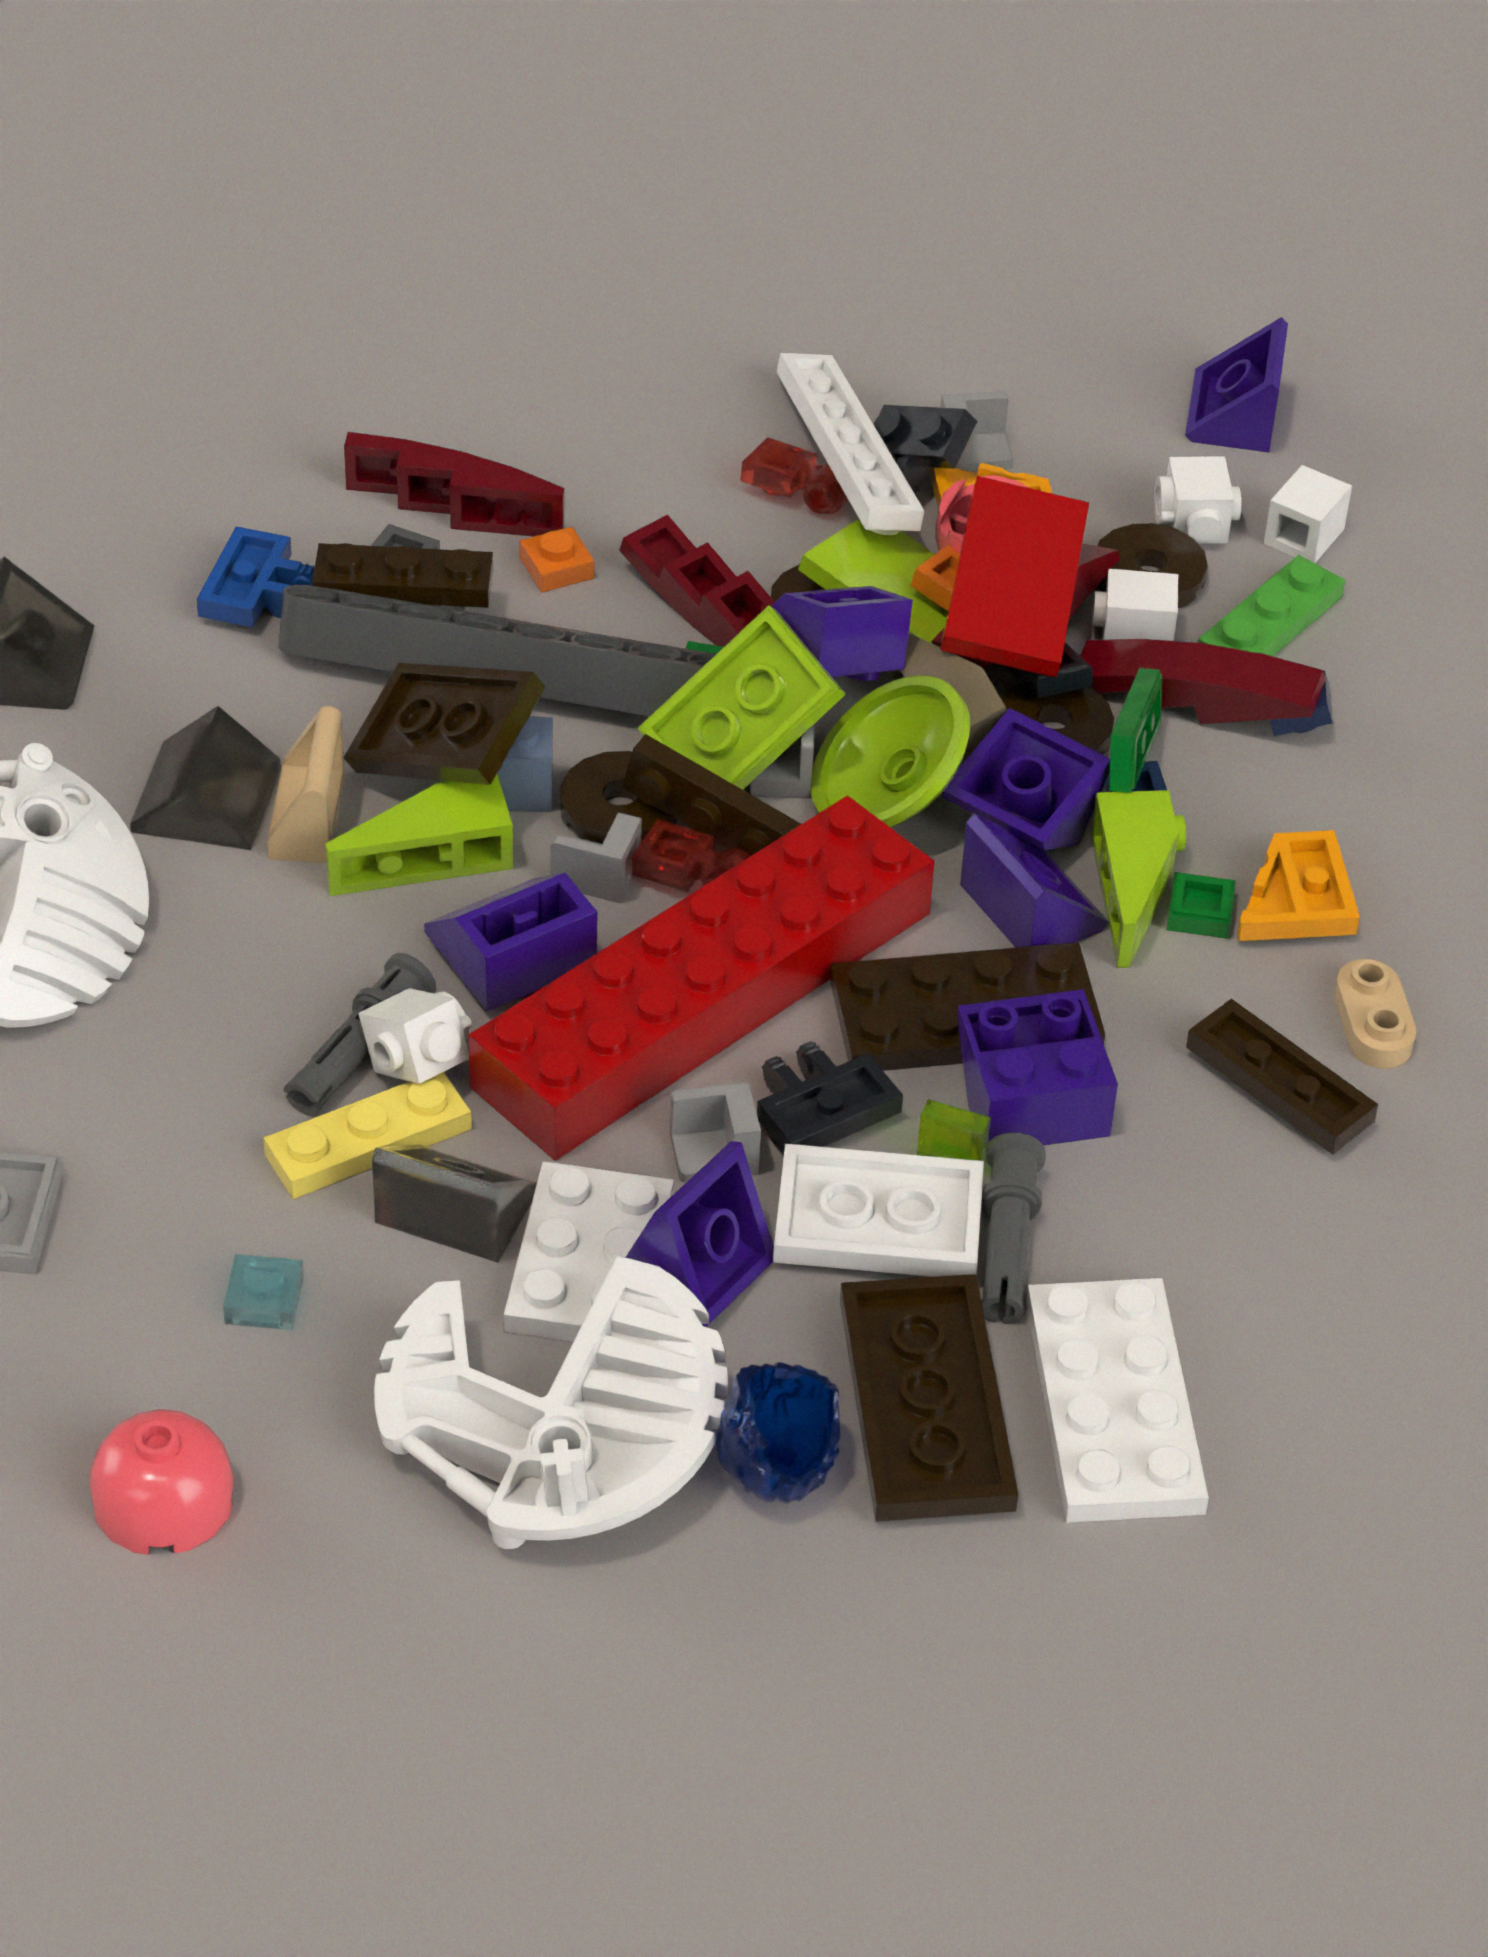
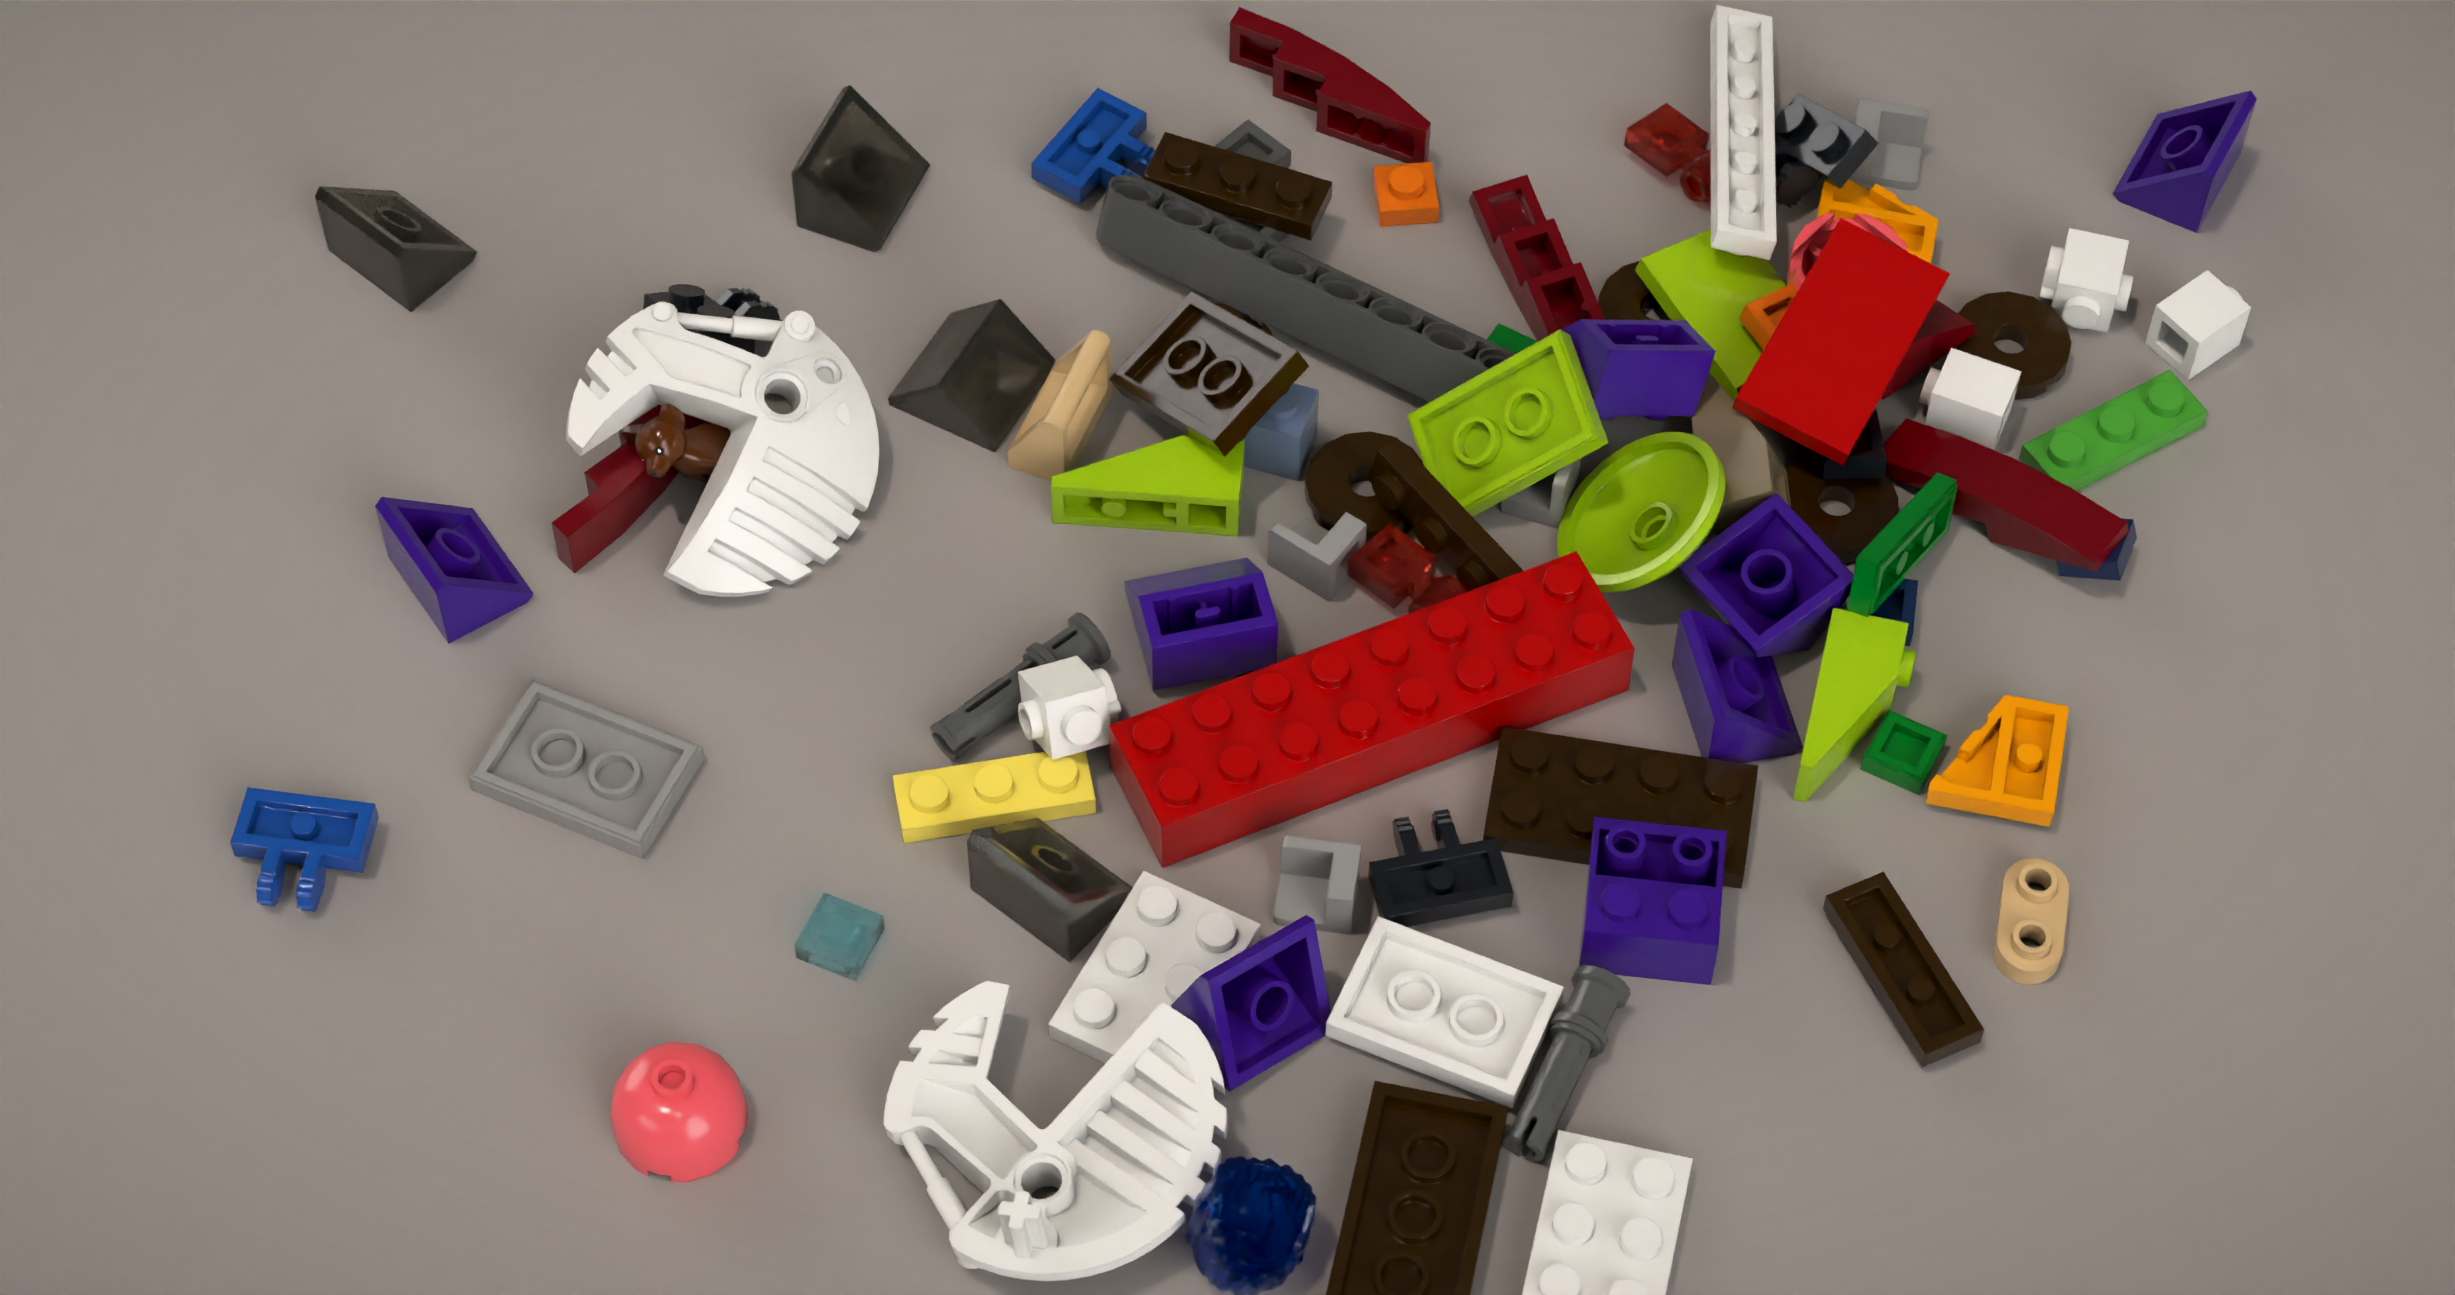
camera: 20 degrees right, 10 degrees up
clear neon green tile [917,1099,991,1164] -> none

